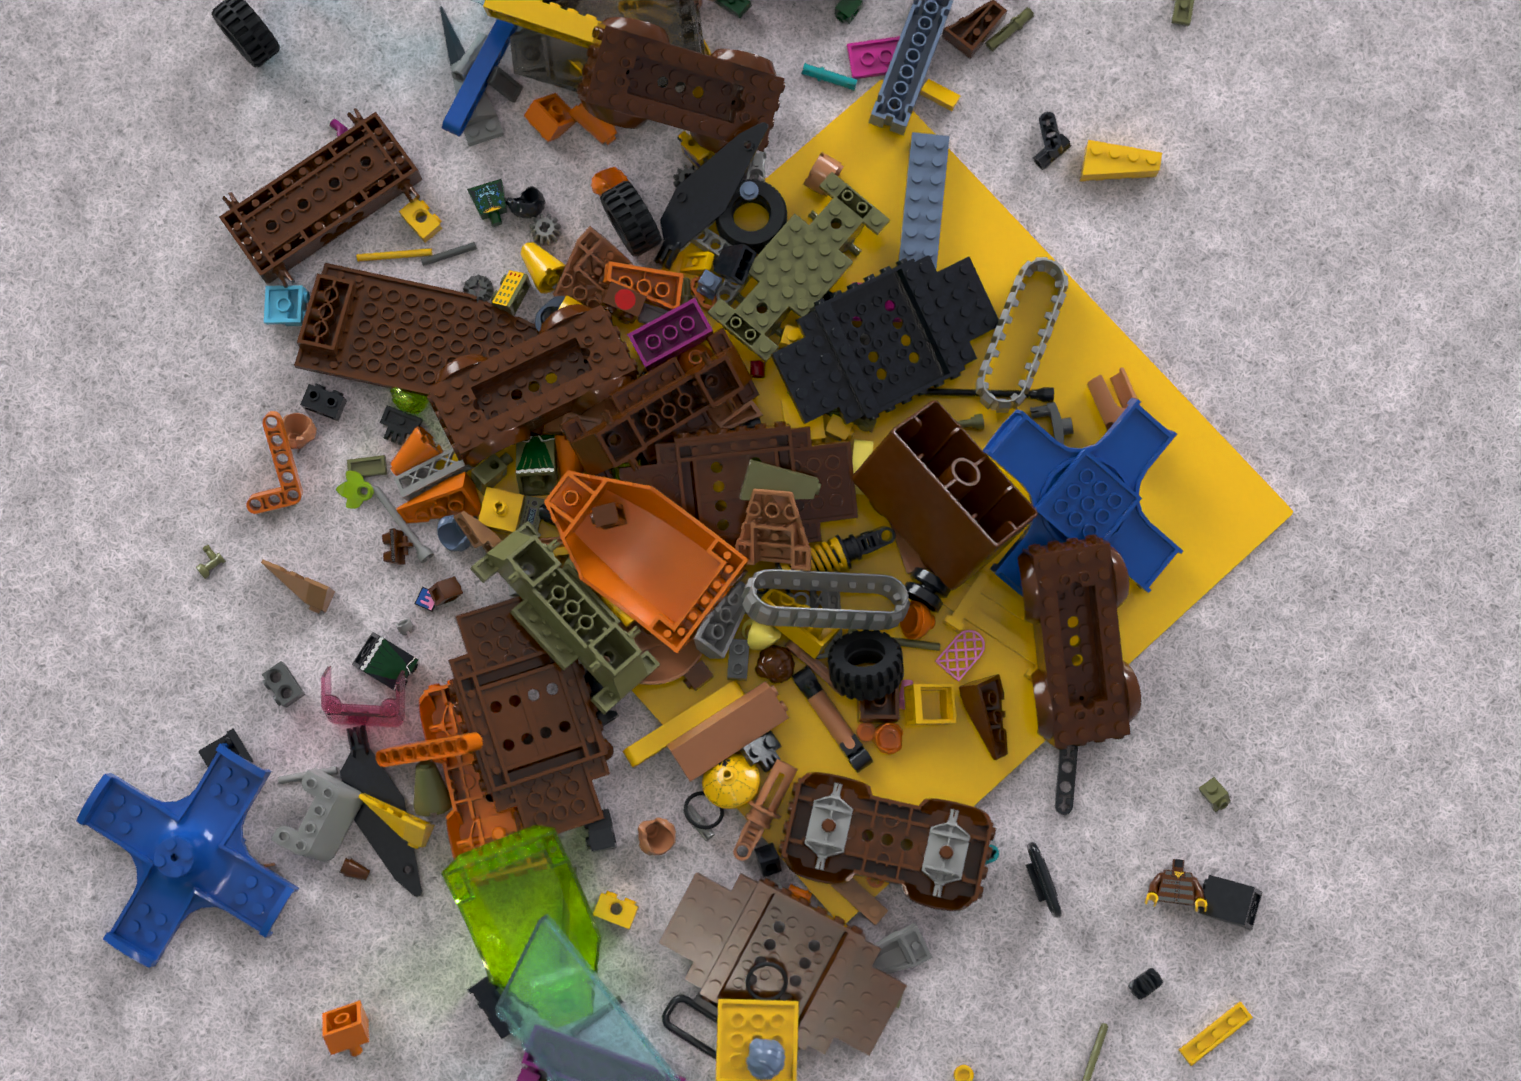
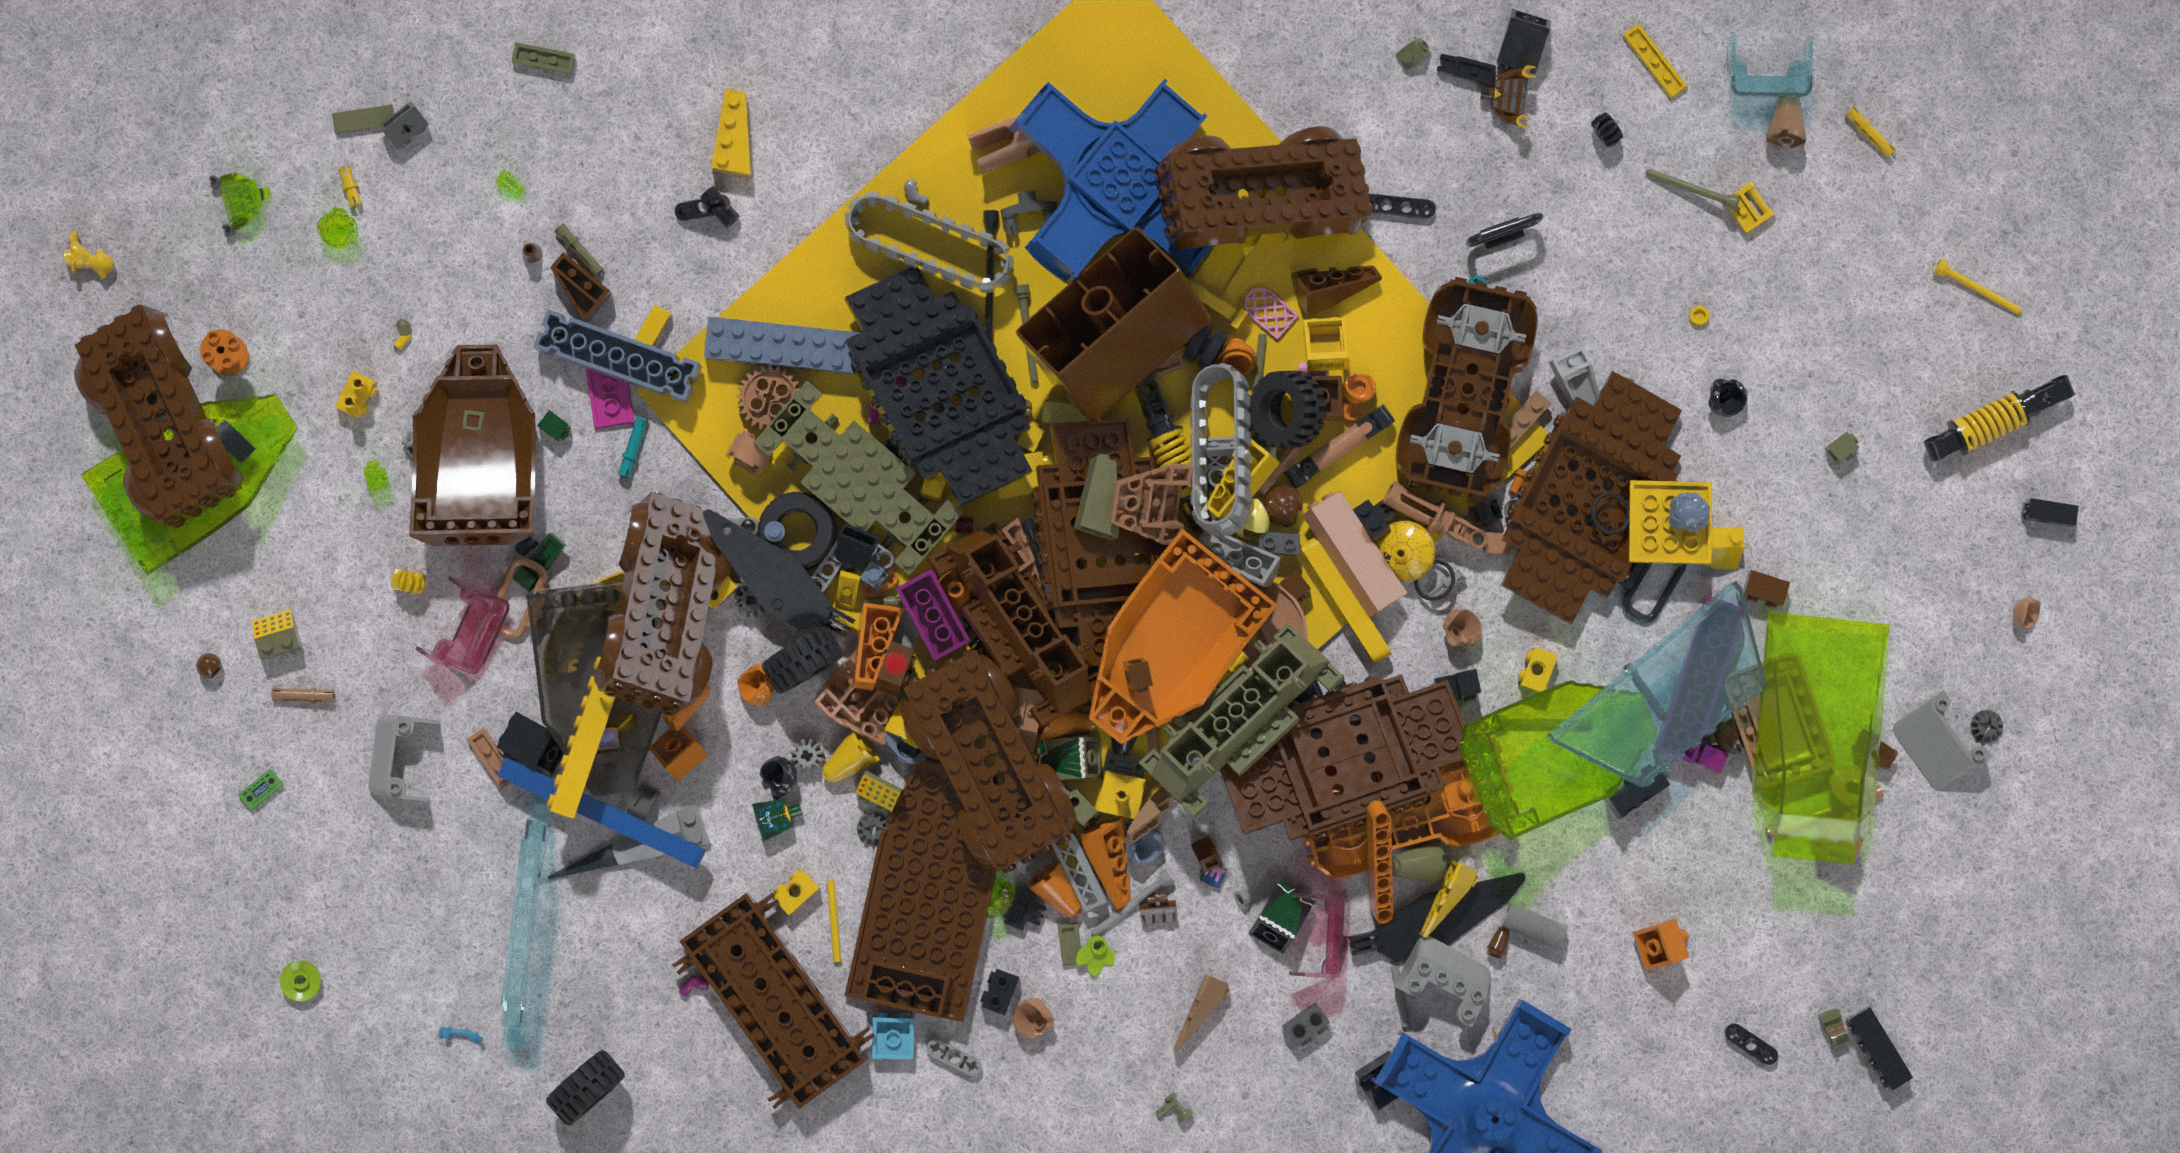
camera: 95 degrees left, 5 degrees up
orange beam [246,411,303,514] -> none
dark grey bar [421,242,477,266] -> none
light grey axle [452,33,488,83] -> none
none -> tile [598,726,619,750]
none -> nougat gear [736,365,800,430]
none -> light grey arm [904,179,929,206]
none -> light grey beam [927,1039,982,1076]
none -> black hinge [1437,54,1496,86]
none -> nougat brick [1483,532,1513,555]
none -> light grey piece [1501,903,1568,950]

